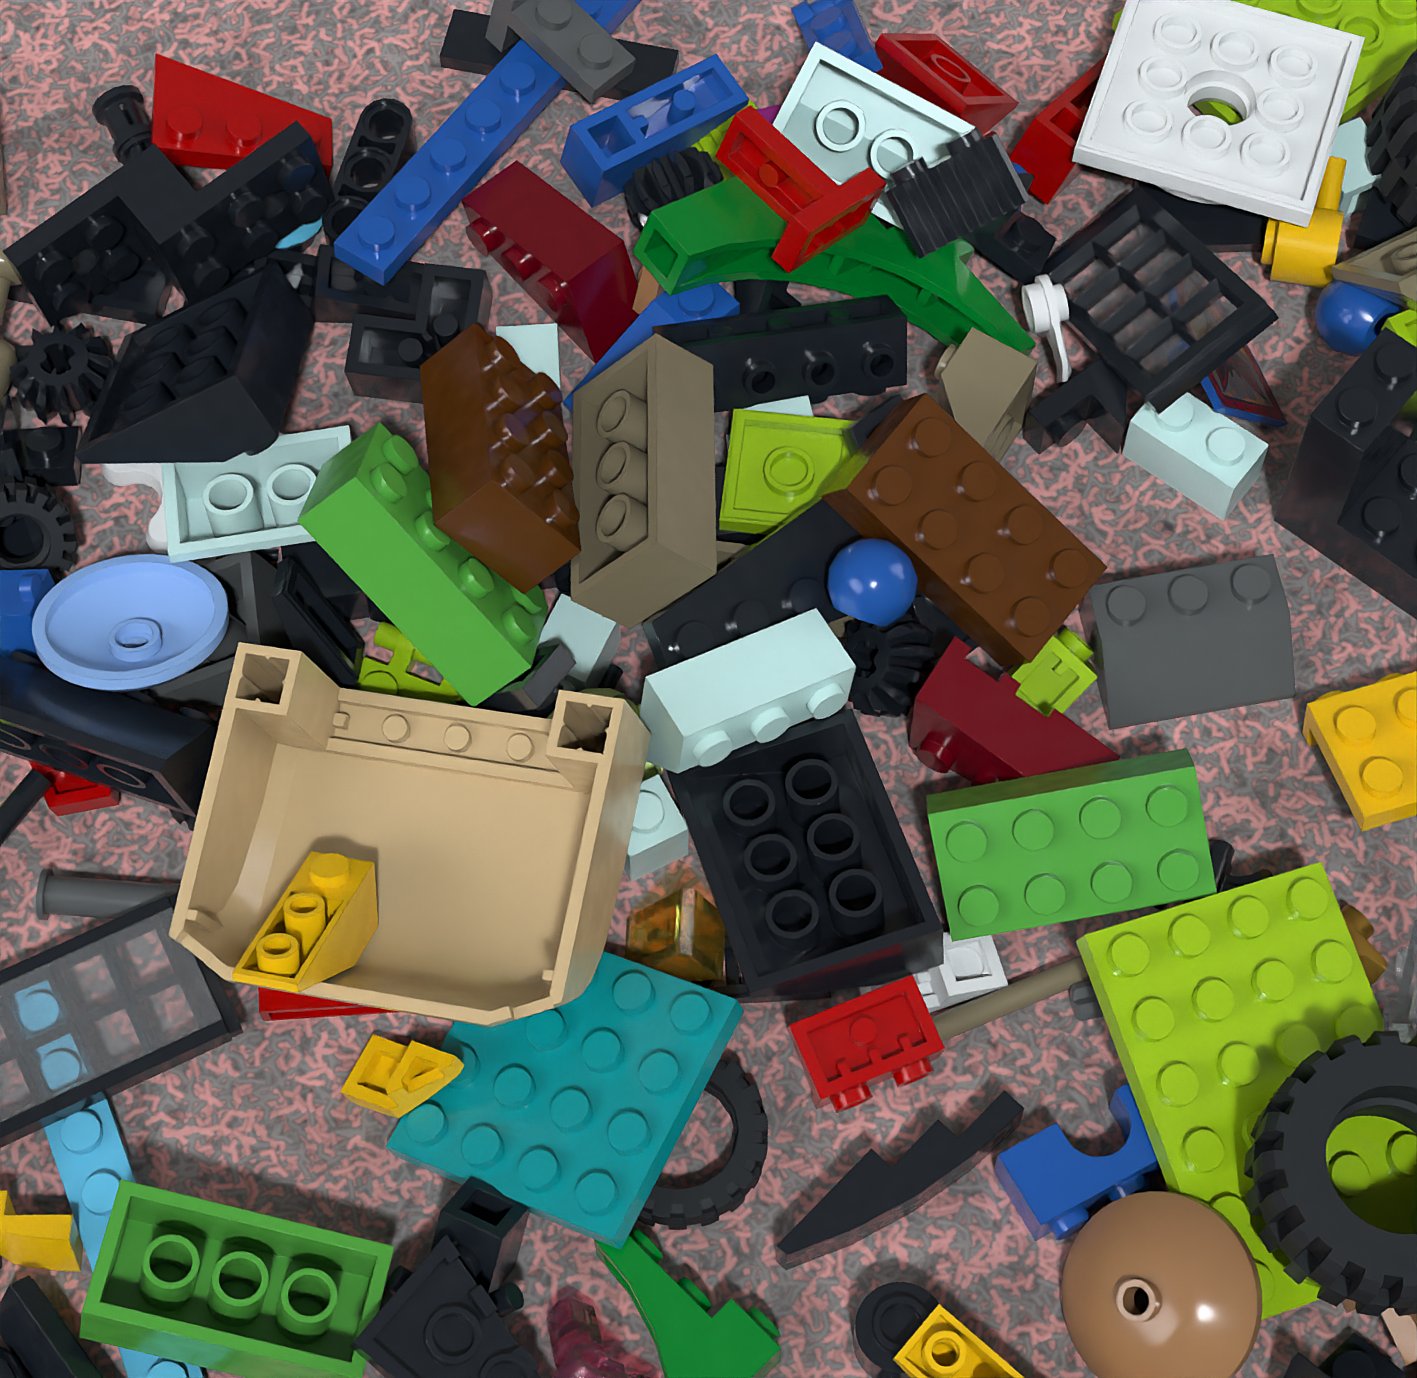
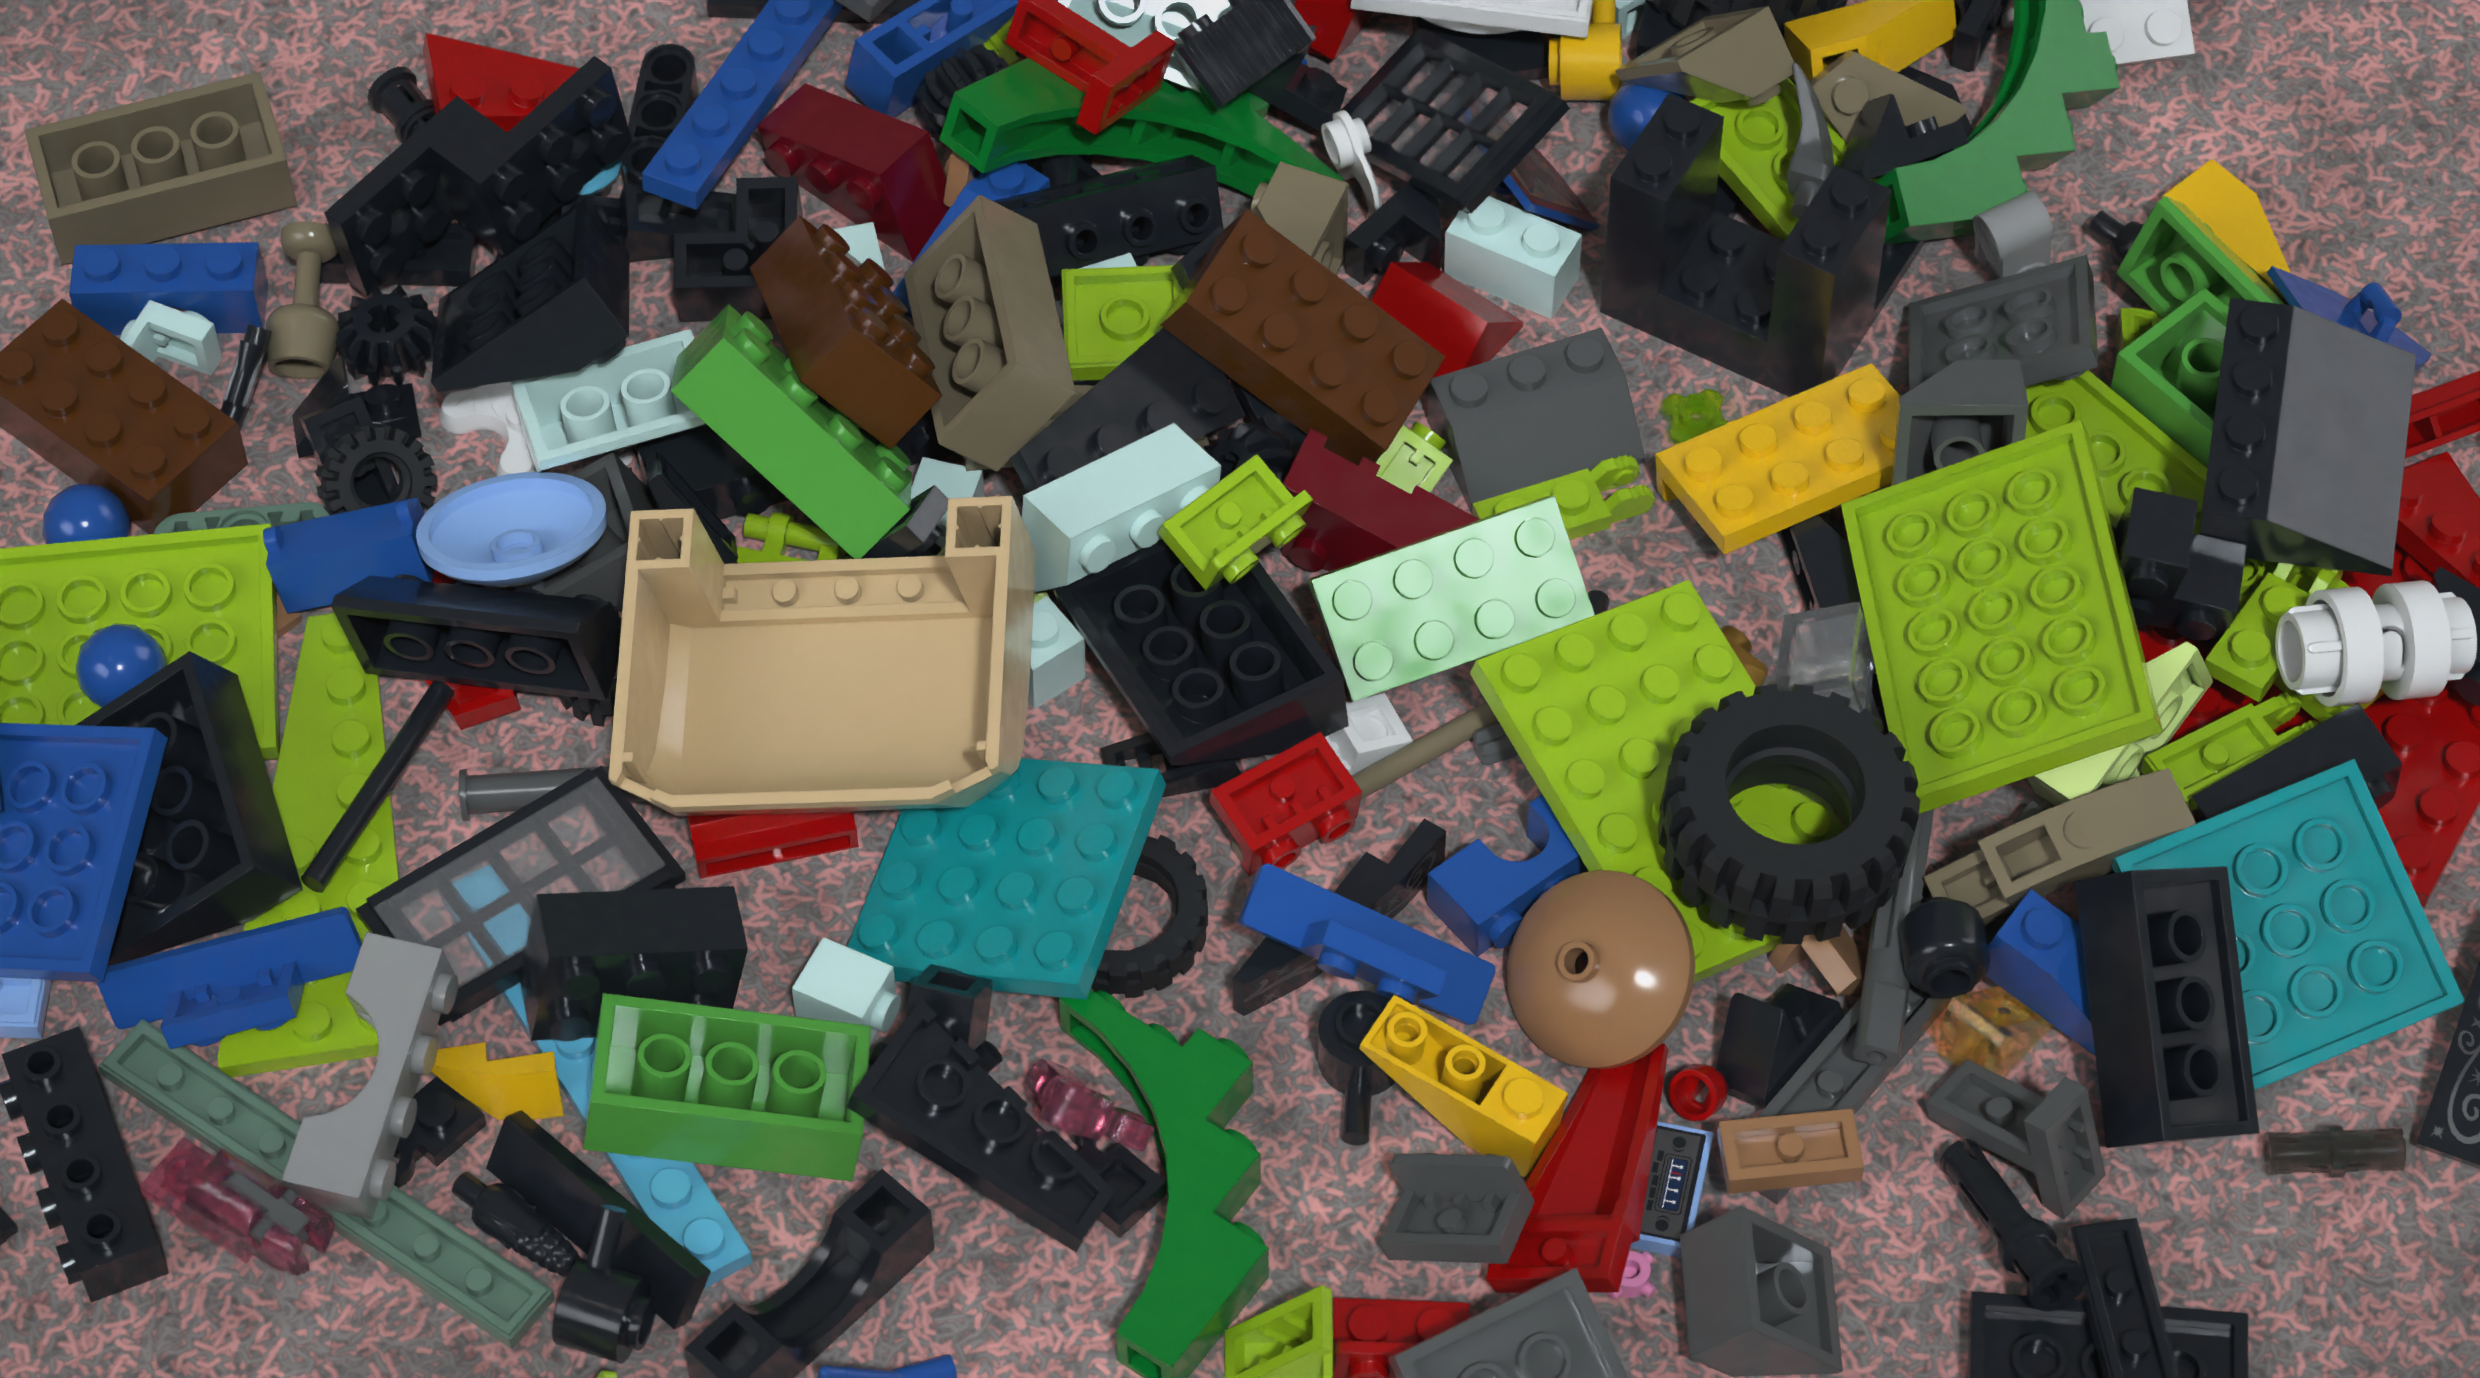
camera: 10 degrees left, 10 degrees down
yellow slope [232,851,379,993] -> none
yellow slope [340,1034,464,1118] -> none
clear yellow slope [624,887,725,981] -> none
blue piece [827,538,918,627] -> none
none -> black brick [519,886,748,1041]
none -> light aqua brick [792,937,901,1042]
none -> lime bracket [1157,454,1313,591]
none -> blue bracket [1239,864,1496,1025]
none -> red slope [1371,262,1523,390]
none -> lime hinge [1472,454,1656,540]
none -> clear neon green plate [1663,389,1728,444]

